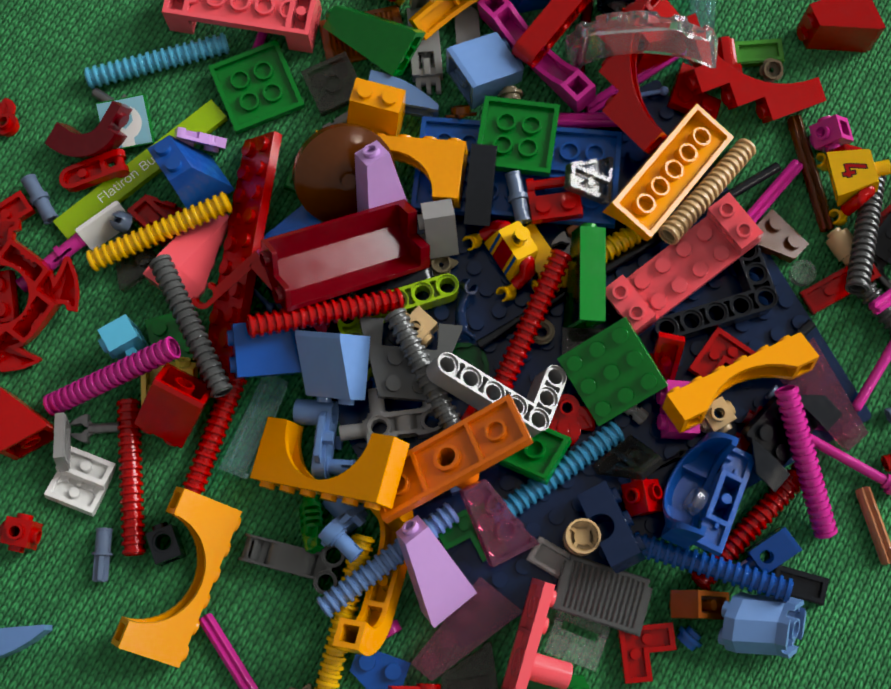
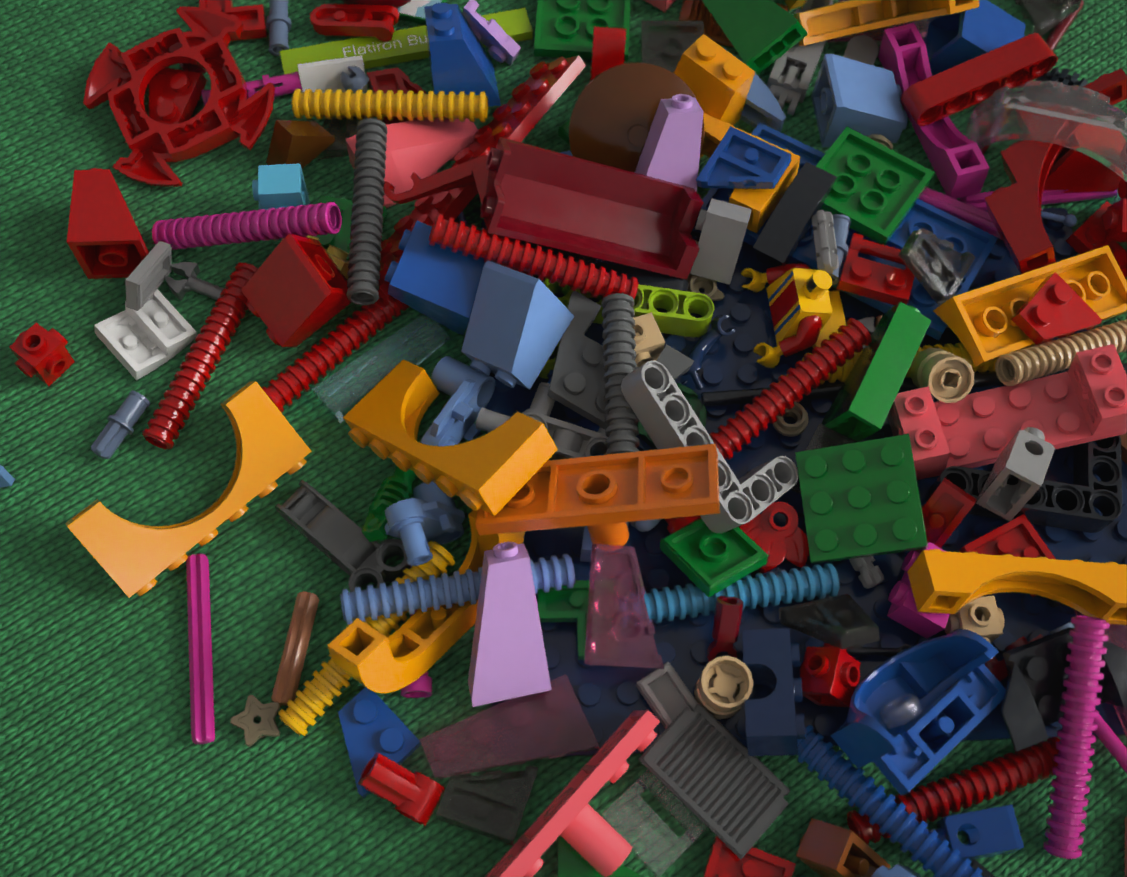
camera: 20 degrees right, 10 degrees down
black brick [146,522,187,566] -> none
reddish brown plate [445,105,477,118] -> none
none -> reddish brown slope [266,120,336,169]
none -> nougat axle [271,591,319,706]
none -> red beam [590,26,626,81]
none -> blue wing [696,126,791,189]
none -> dark red bar [707,596,744,662]
none -> light grey axle [812,210,839,274]
none -> tan wheel [910,347,974,403]
none -> light grey torso [976,427,1055,521]
none -> red wing [1011,272,1103,345]

